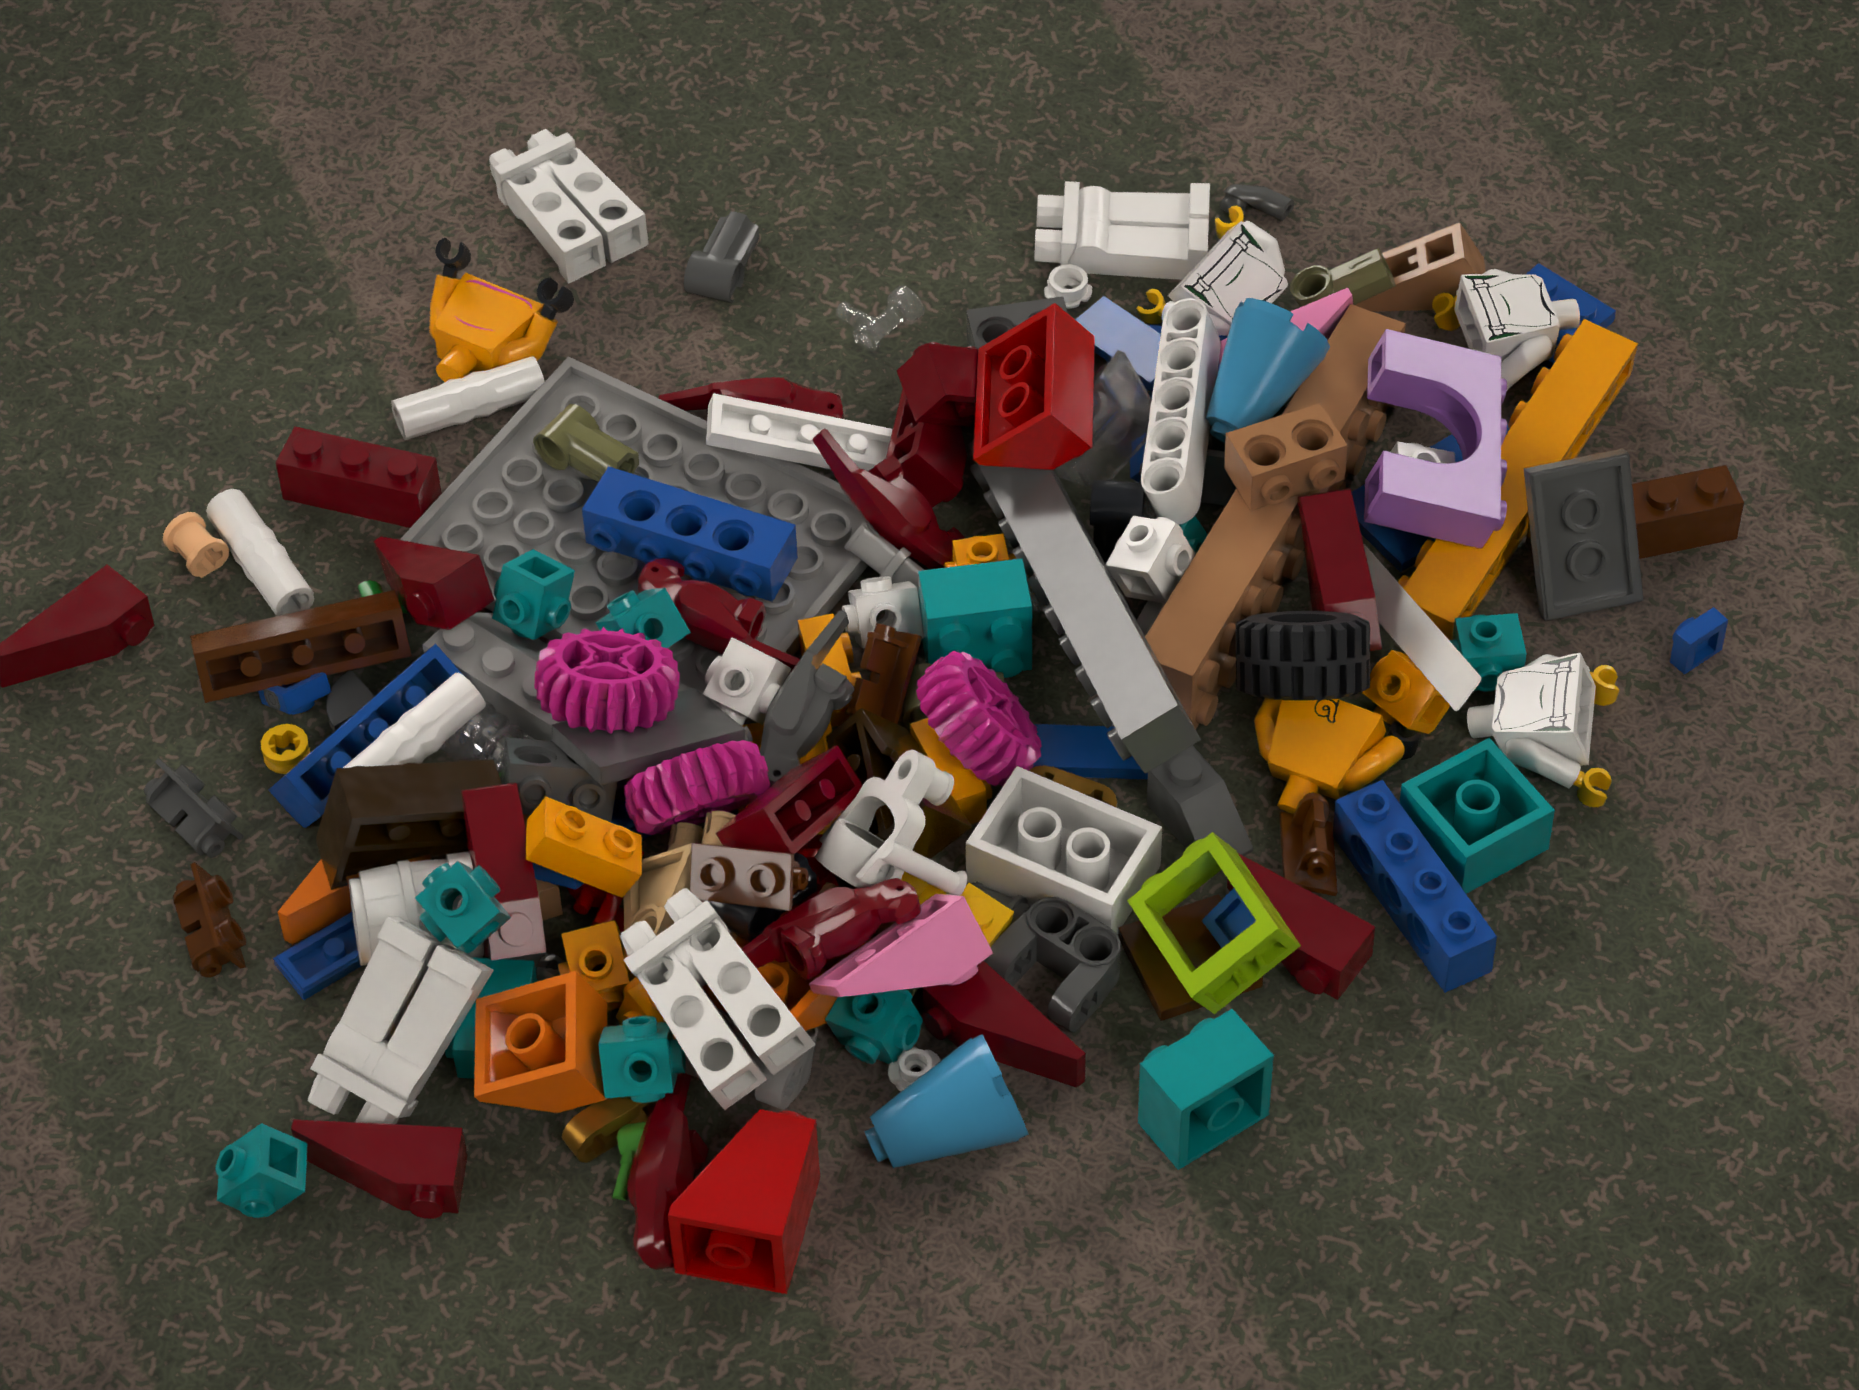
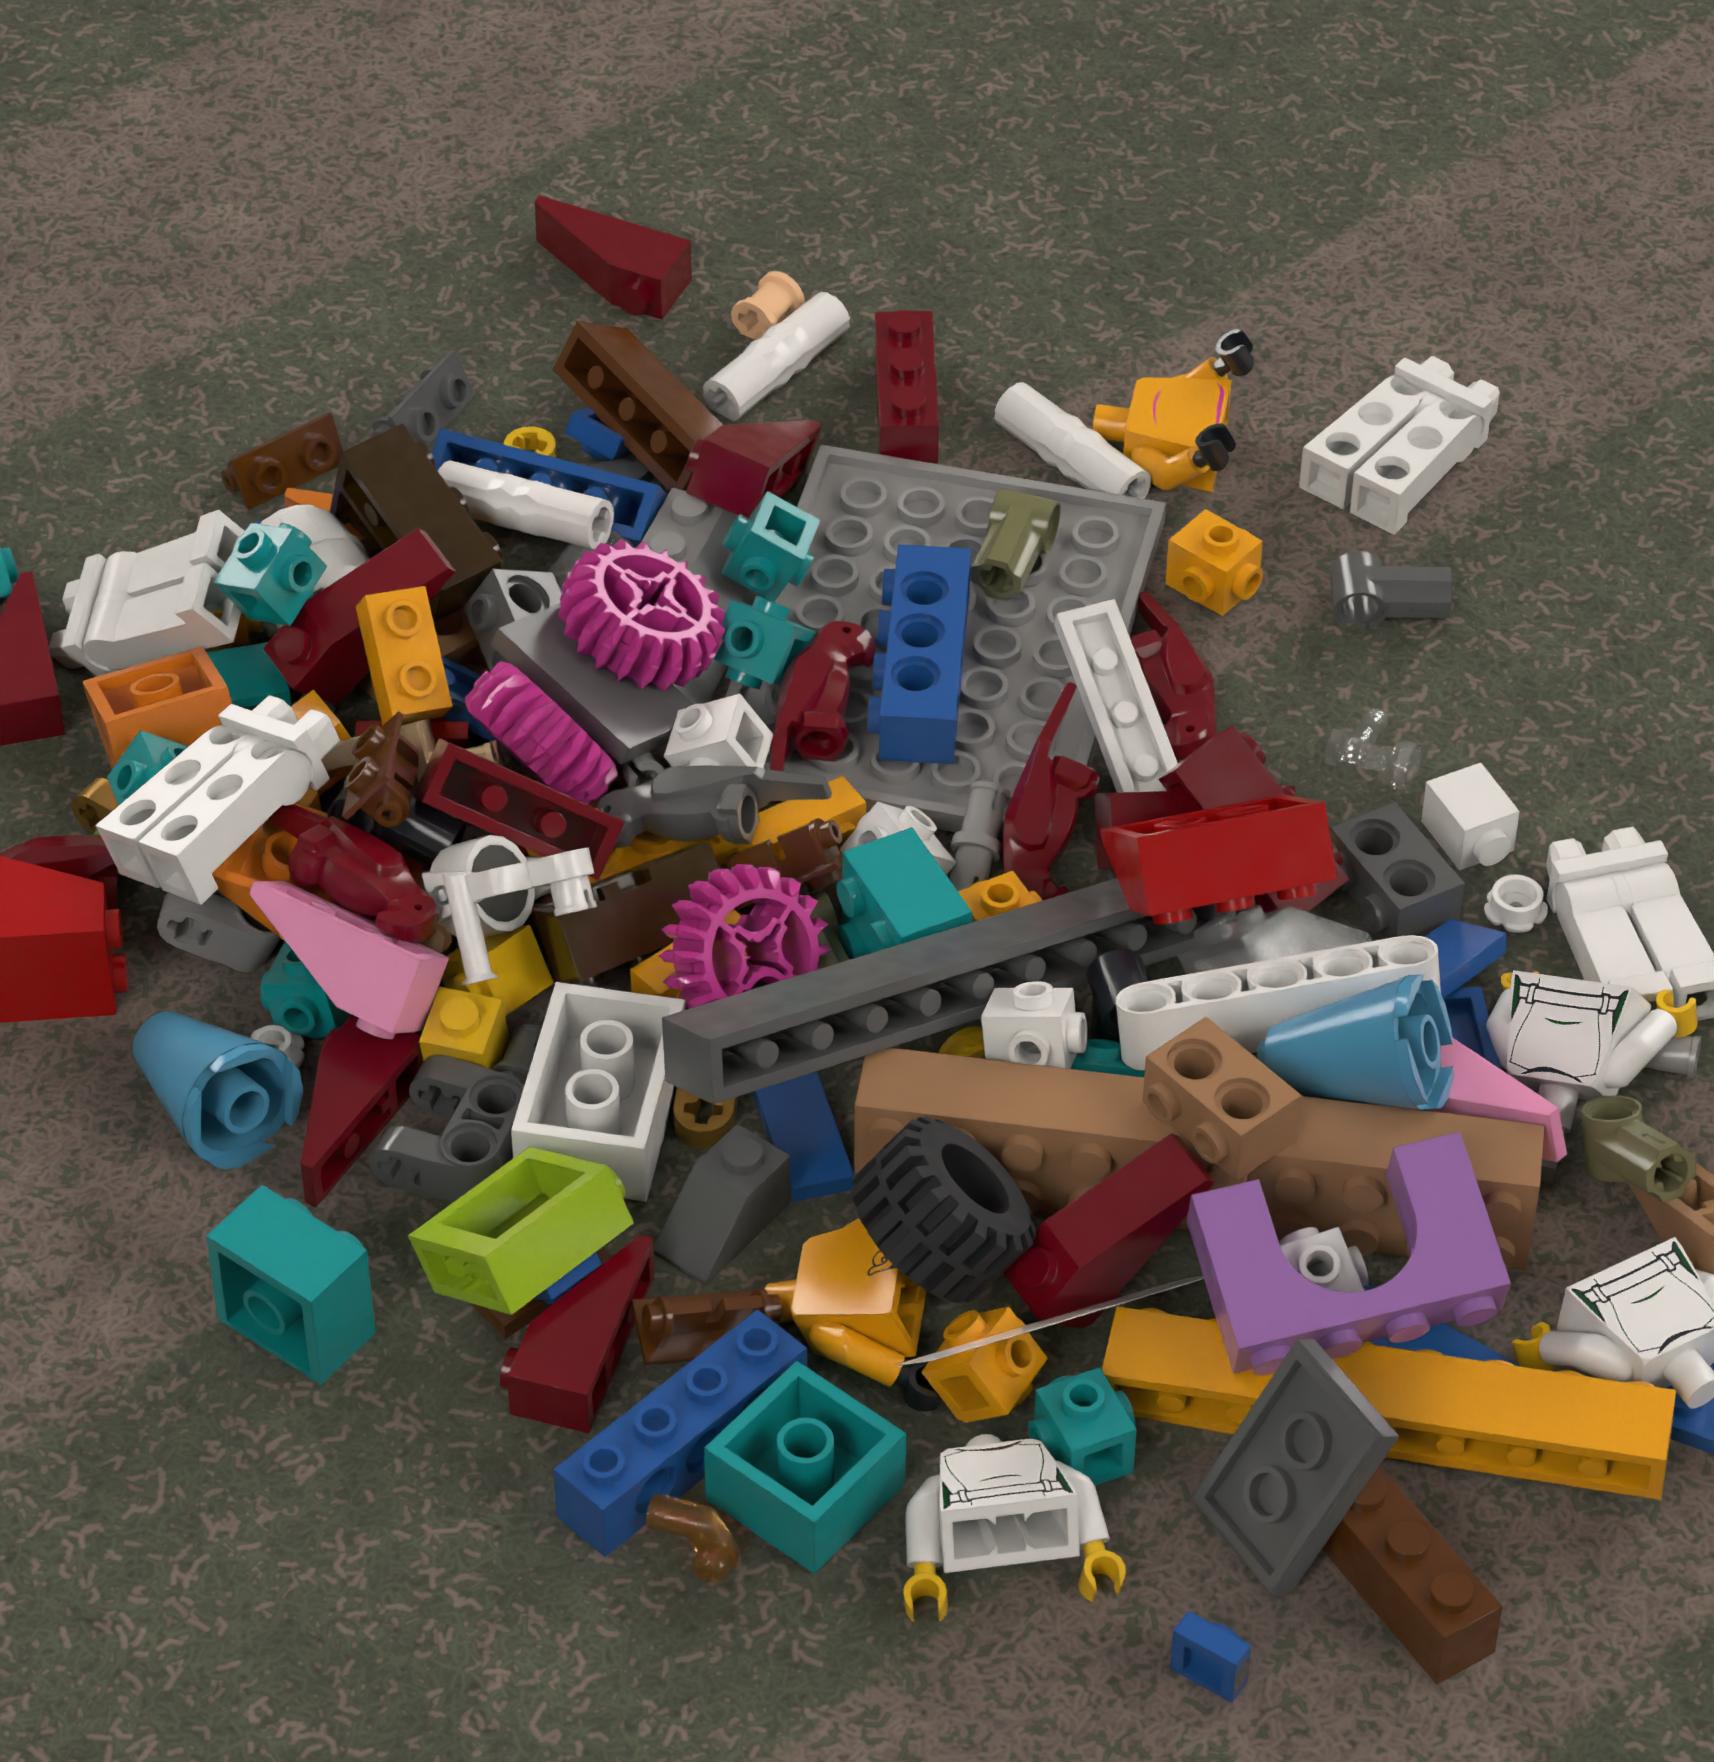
camera: 70 degrees right, 5 degrees down
none -> clear orange arm [646,1494,739,1583]
none -> light orange brick [1166,509,1263,616]
none -> white brick [1421,763,1520,870]

